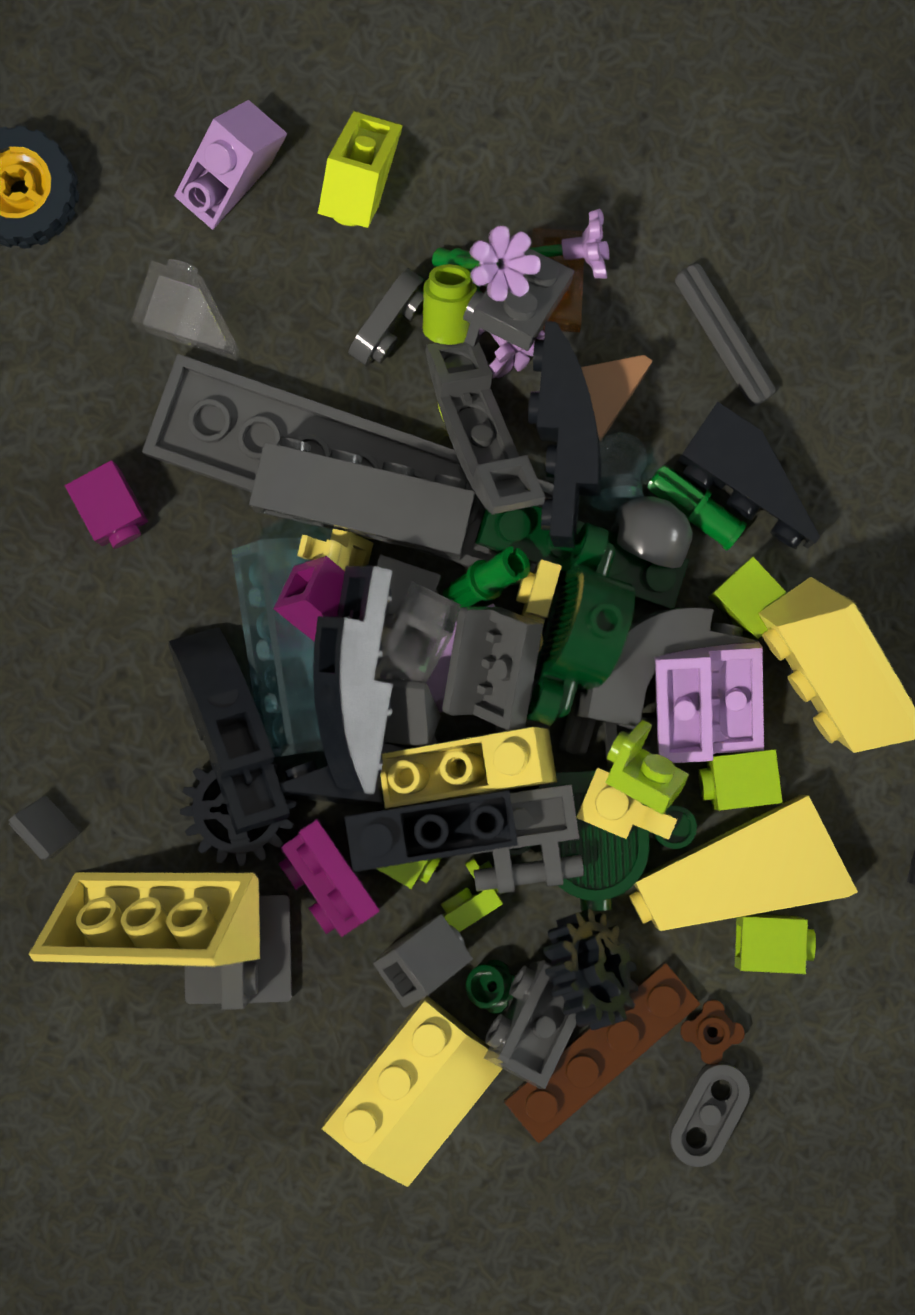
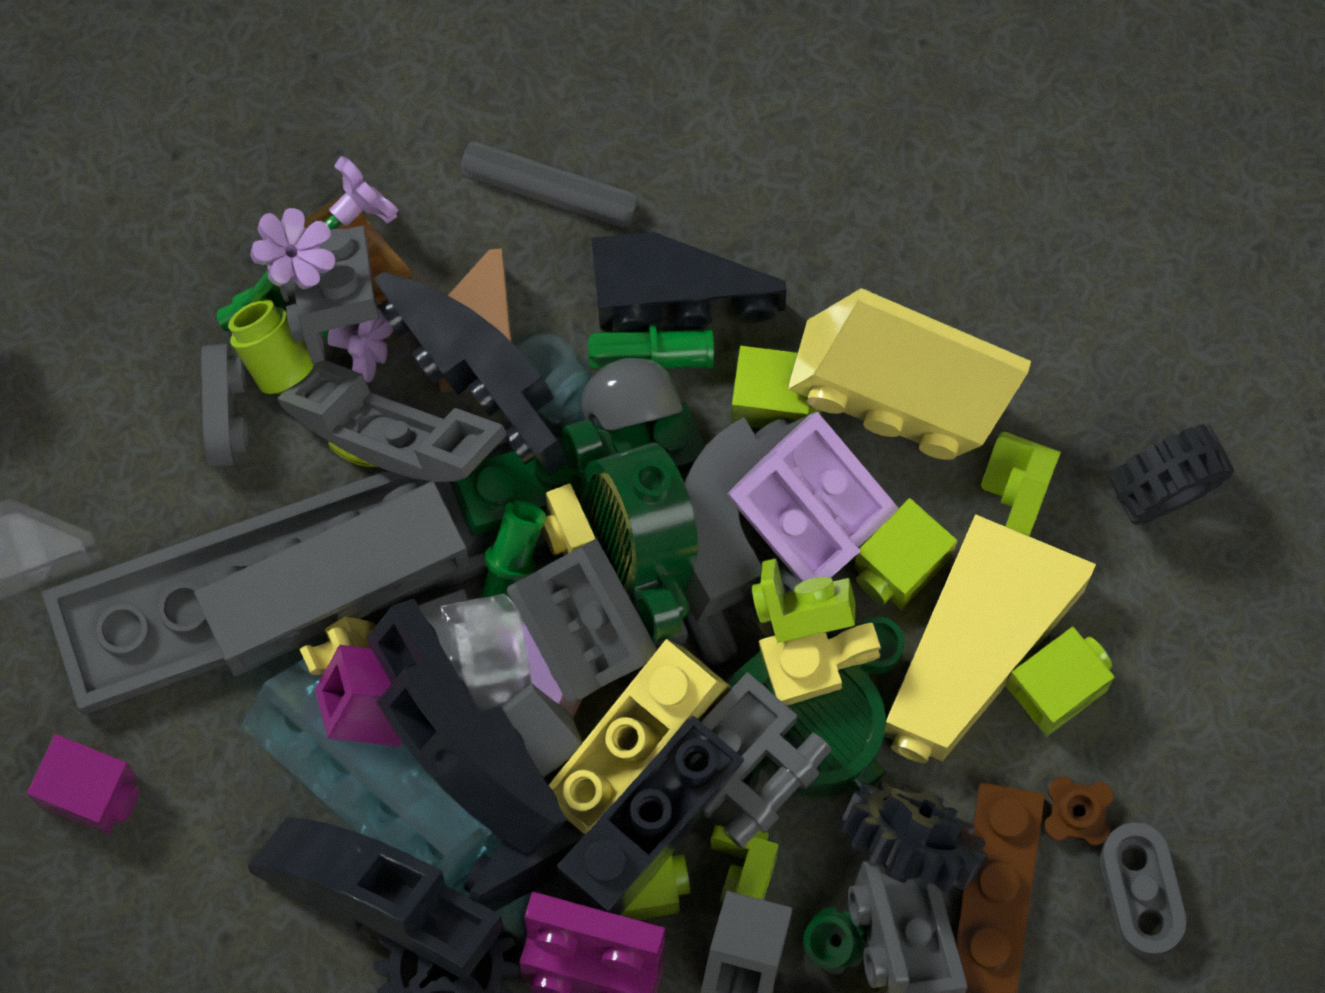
camera: 40 degrees left, 15 degrees down
neon yellow slope [318,111,403,228] -> none
none -> lime bracket [981,432,1061,536]

